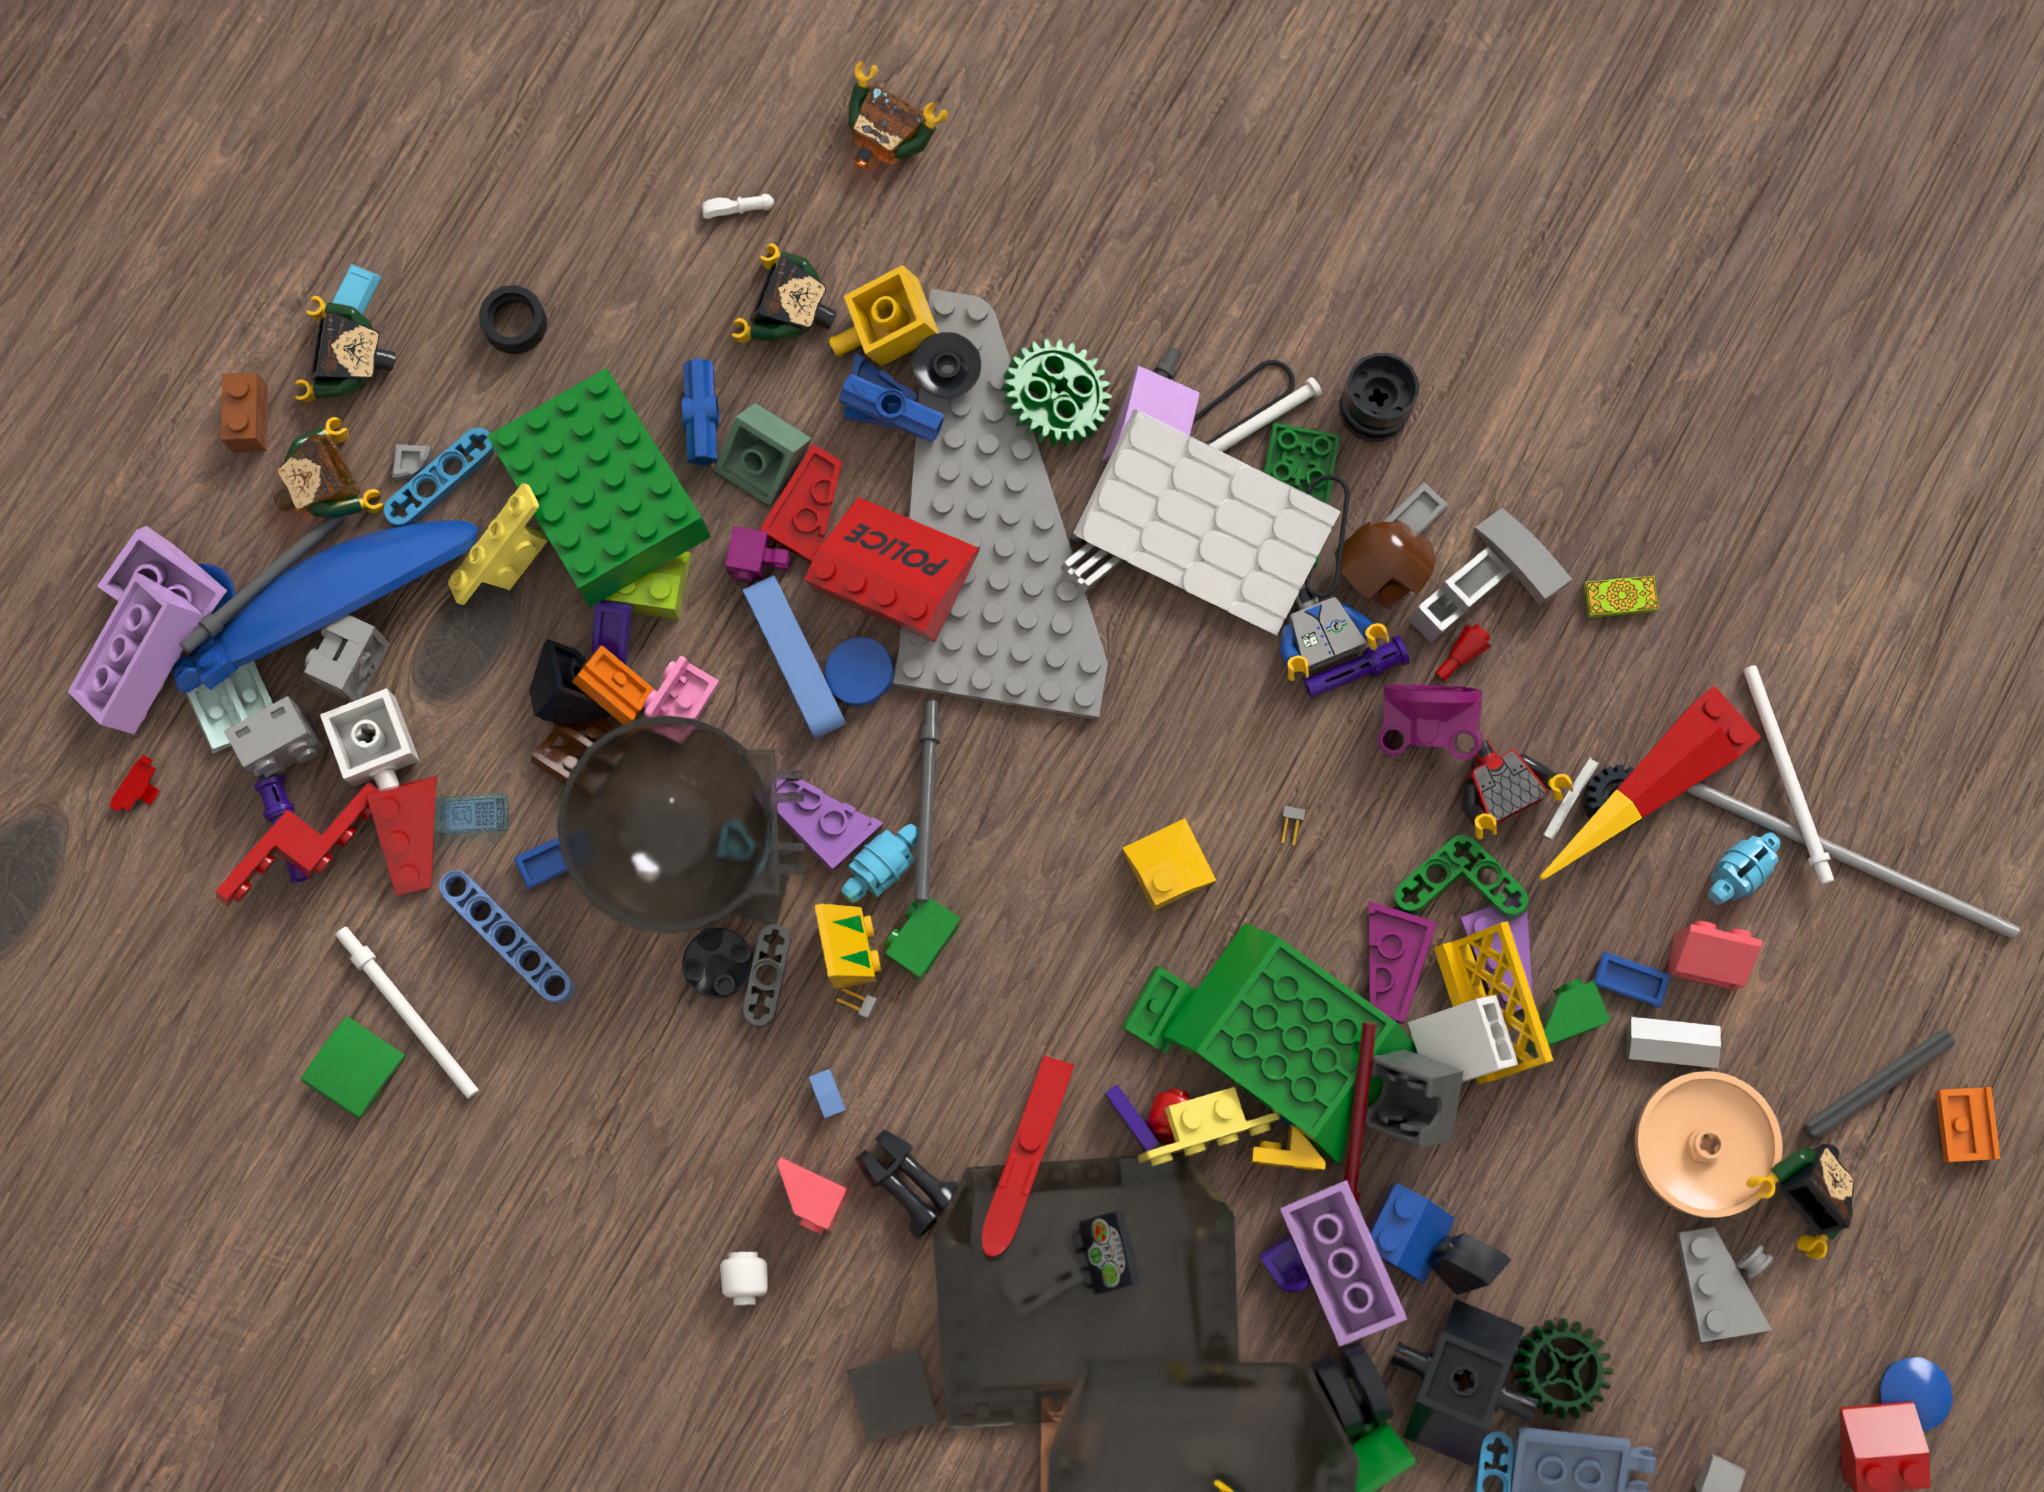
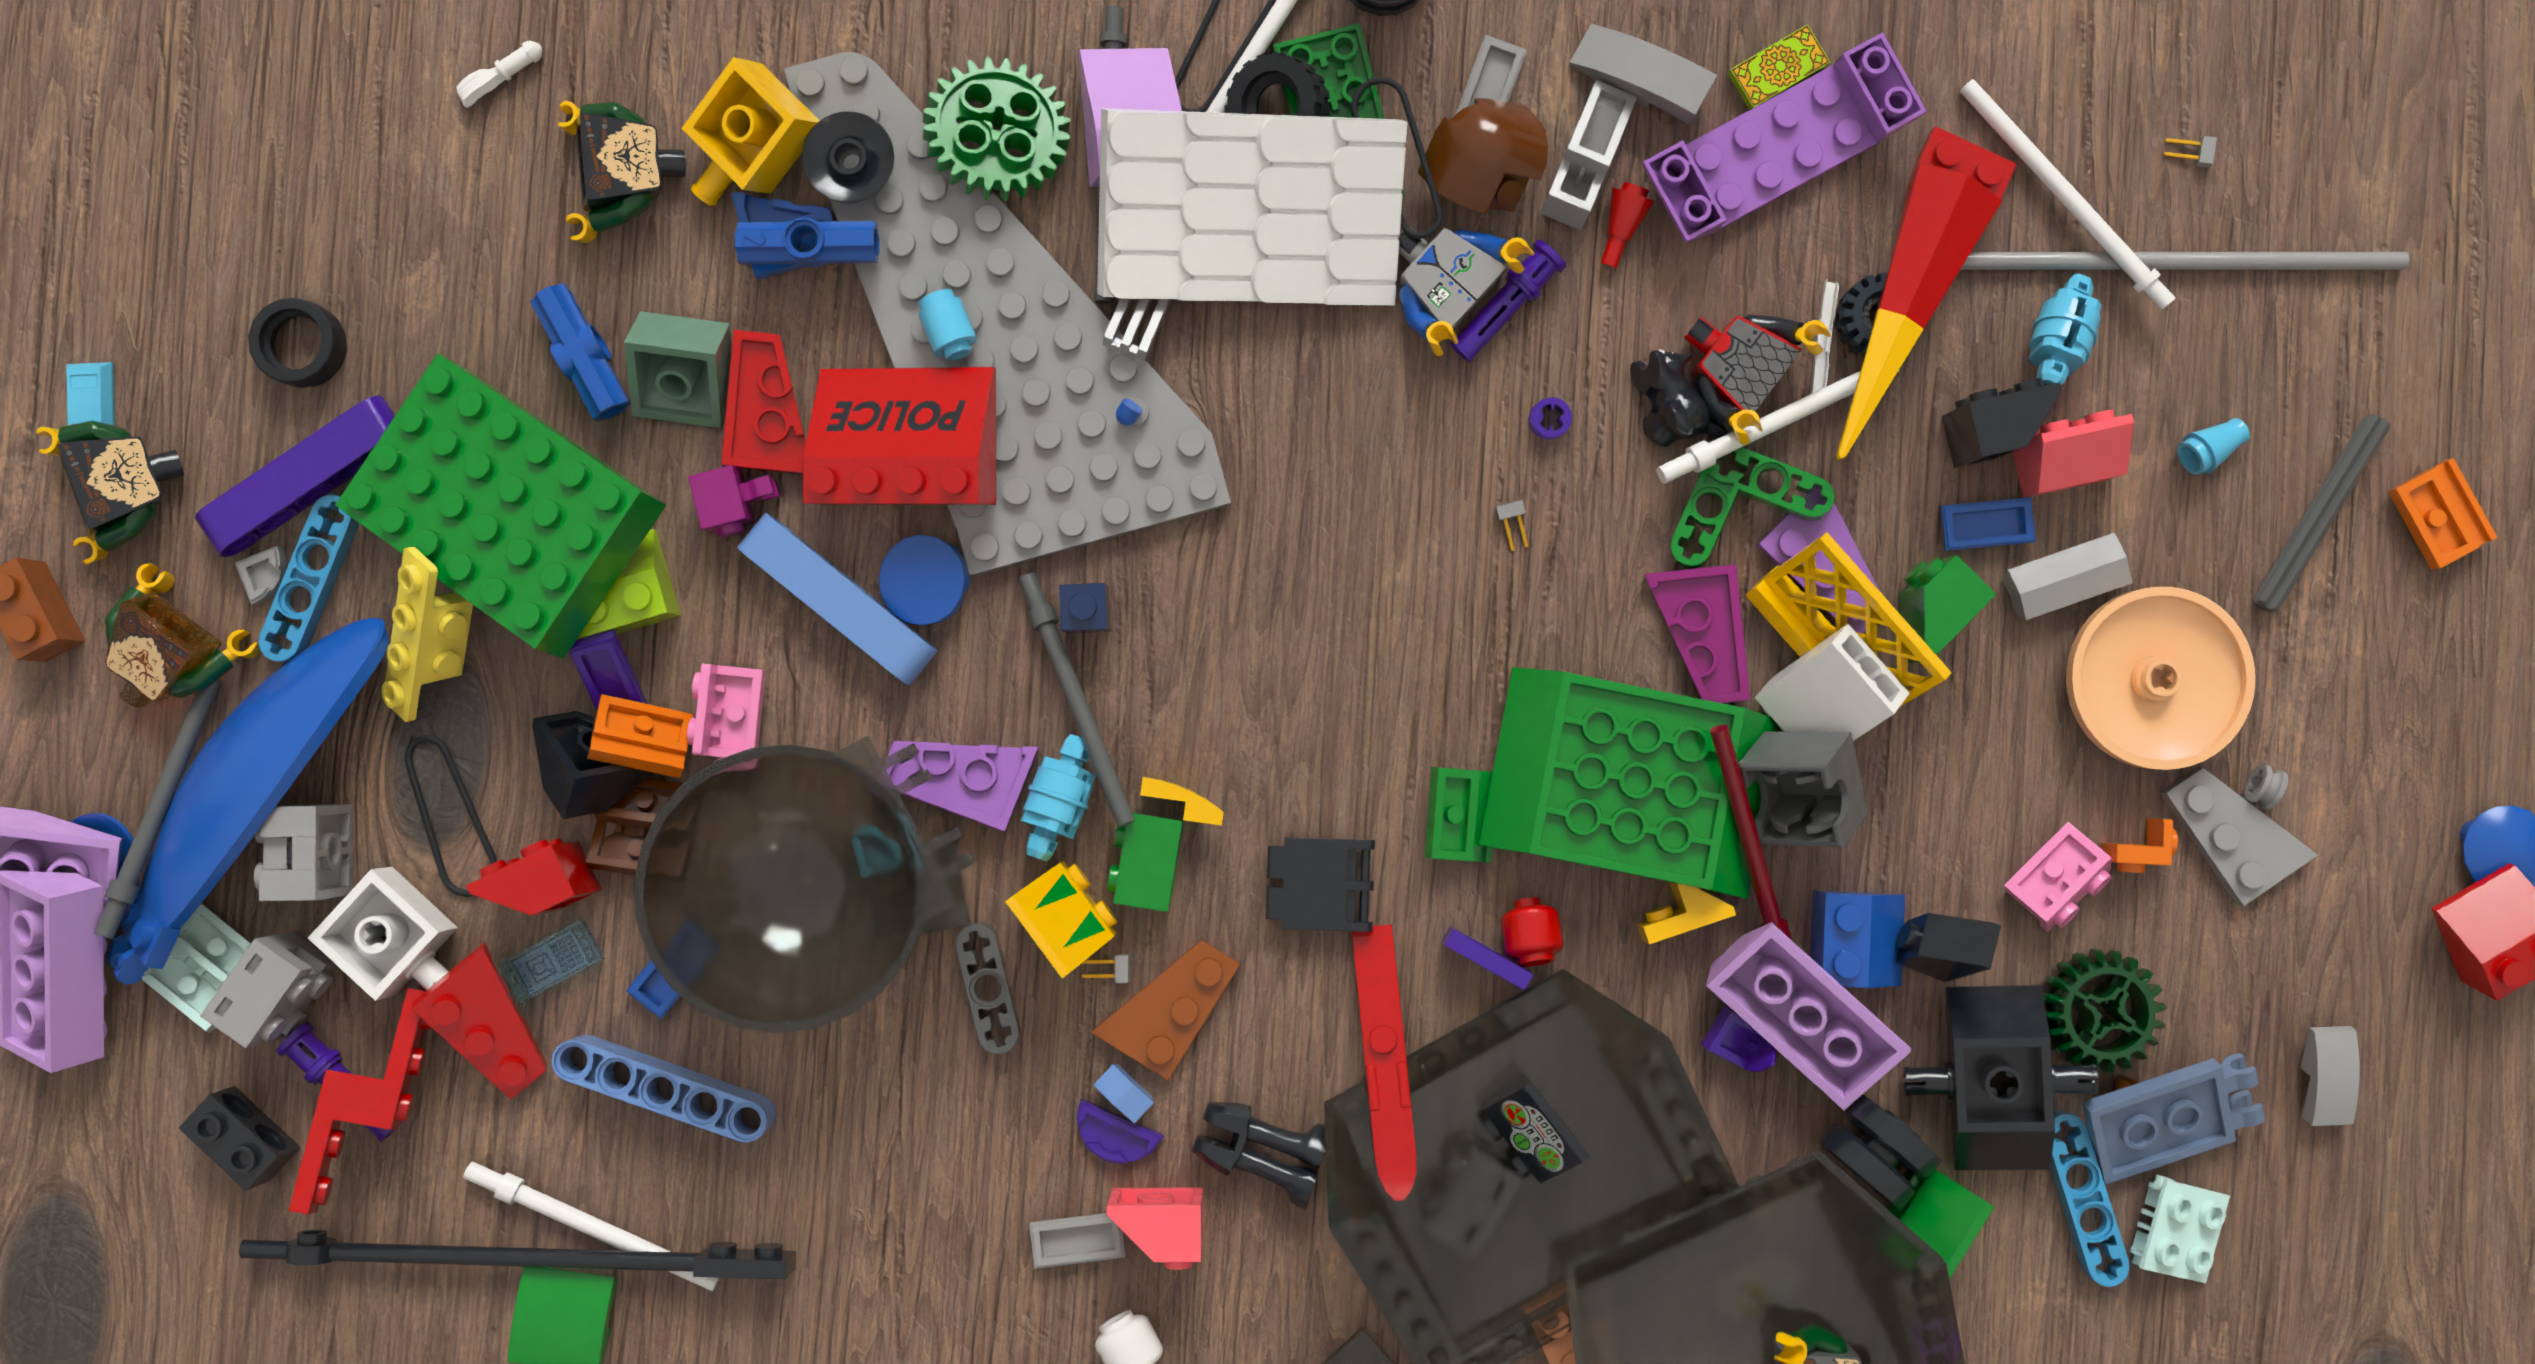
camera: 25 degrees left, 10 degrees up
red piece [109,755,160,812] -> none
black dish [682,927,753,998] -> none
yellow slope [1122,818,1216,912] -> none
light yellow bracket [1138,1087,1280,1166] -> none
magenta piece [1377,684,1484,760] -> none
torso [1746,1144,1854,1259] -> none
none -> black brick [178,1086,301,1191]
none -> dark purple beam [195,395,395,558]
none -> black bar [239,1230,796,1280]
none -> black piece [404,735,497,897]
none -> red slope [466,838,602,916]
none -> medium azure brick [918,289,977,361]
none -> light grey tile [1029,1213,1126,1269]
none -> dark blue brick [1059,583,1111,634]
none -> dark purple tile [1076,1098,1164,1164]
none -> dark orange wing [1091,939,1240,1081]
none -> blue piece [1115,398,1142,426]
none -> yellow slope [1140,777,1224,826]
none -> black tyre [1225,52,1331,117]
none -> black plate [1266,837,1375,932]
none -> dark purple bush [1528,397,1572,440]
none -> black animal [1630,349,1730,447]
none -> medium lavender slope [1642,32,1927,243]
none -> white bar [1656,369,1900,484]
none -> black slope [1942,378,2062,468]
none -> bright pink bracket [2004,822,2112,932]
none -> orange bracket [2100,818,2178,873]
none -> light grey piece [2163,136,2217,168]
none -> medium azure cone [2177,418,2250,475]

